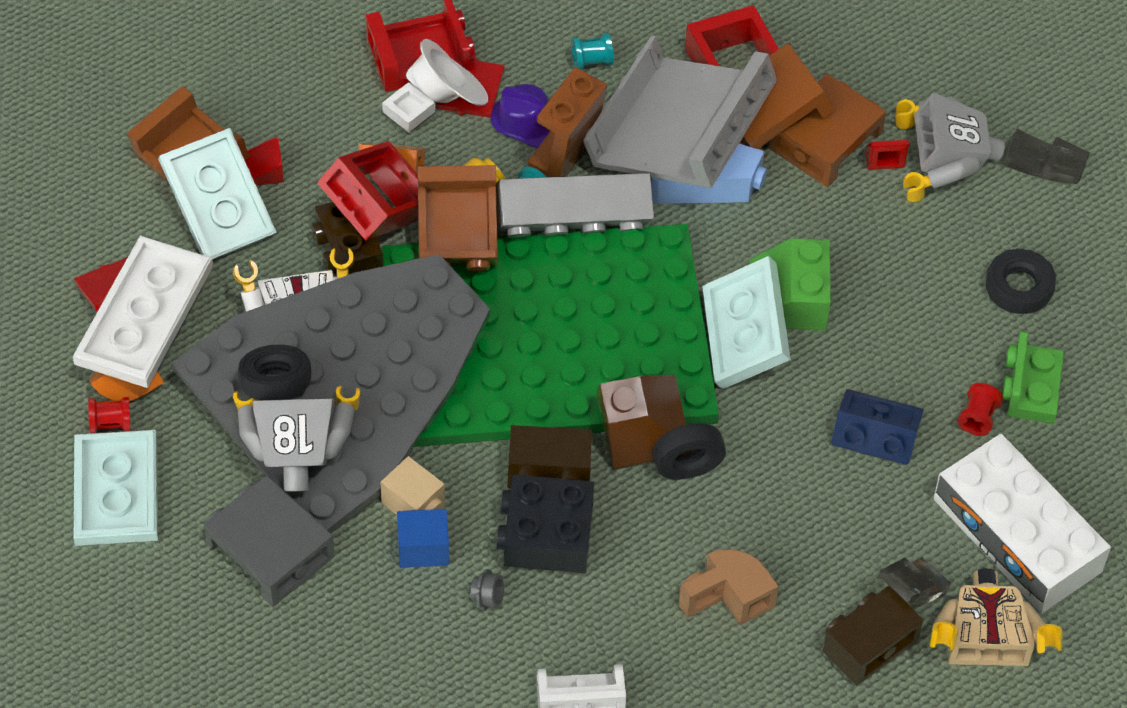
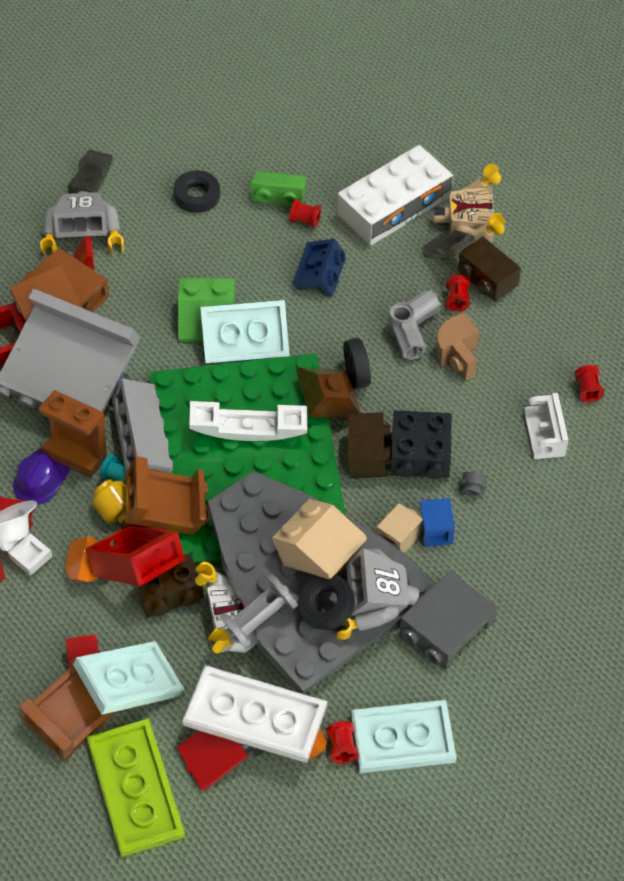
camera: 90 degrees left, 0 degrees up
none -> lime tile [87,718,185,858]
none -> white slope [189,401,307,441]
none -> light grey hose [219,573,298,649]
none -> tan slope [272,499,367,579]
none -> light grey piece [389,290,441,361]
none -> red bush [446,275,470,311]

